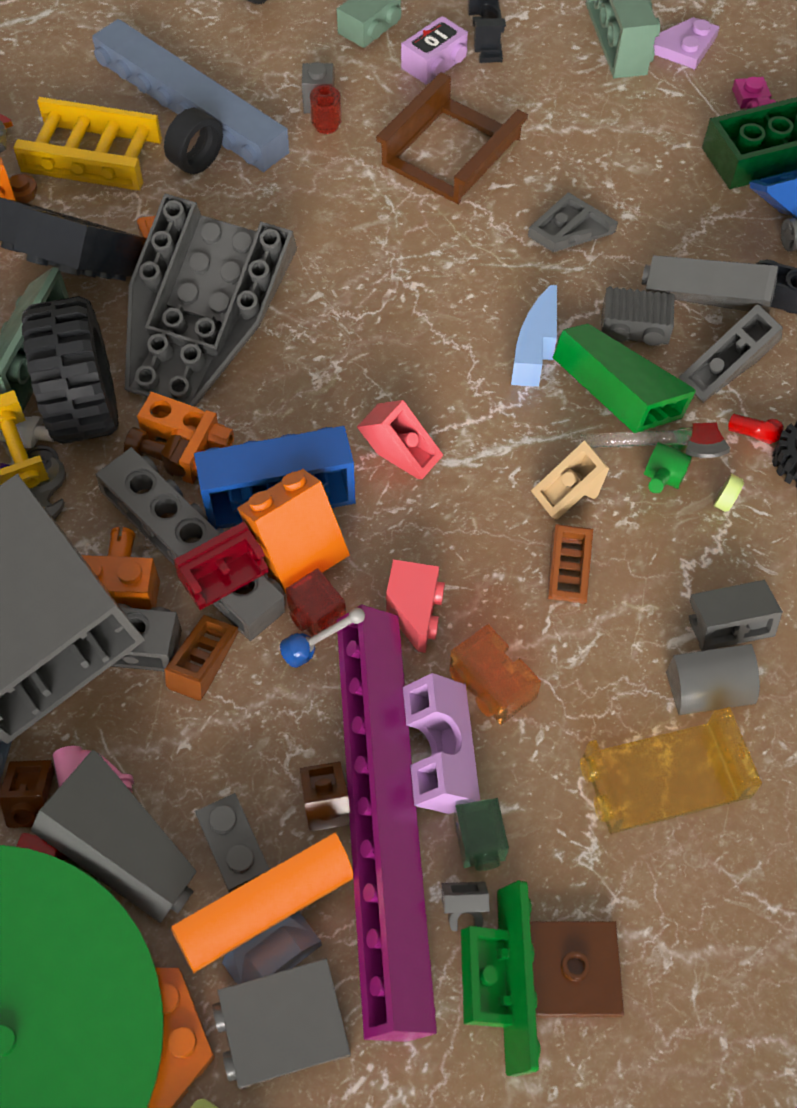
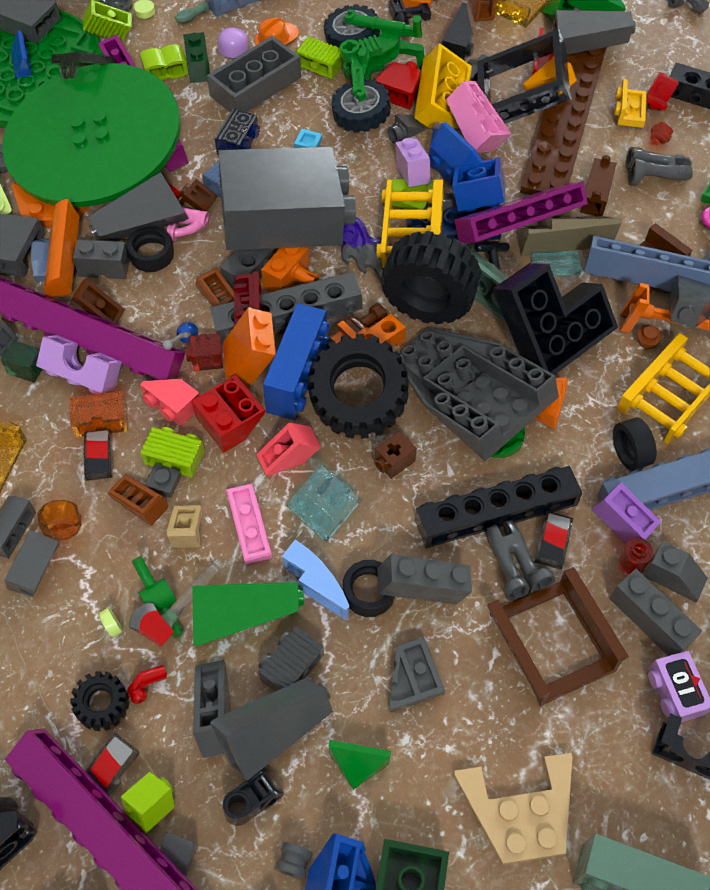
camera: 120 degrees right, 0 degrees up
none -> clear orange hair [38,500,82,541]
none -> slope [84,428,114,481]
none -> black tyre [126,226,174,272]
none -> lime brick [141,427,205,478]
none -> dark grey plate [145,464,181,498]
none -> red slope [192,375,265,453]
none -> bright pink tile [226,483,272,565]
none -> clear light blue plate [286,464,362,542]
none -> black tyre [307,334,409,439]
none -> green slope [329,740,391,790]
none -> black tyre [343,559,395,617]
none -> reddish brown brick [374,430,417,479]
none -> dark grey brick [378,554,472,604]
none -> black brick [415,466,583,549]
none -> tan wing [453,753,573,865]
none -> dark grey piece [486,520,555,600]
none -> slope [534,511,573,570]
none -> medium lavender panel [592,482,661,548]
none -> dark grey brick [609,569,702,656]

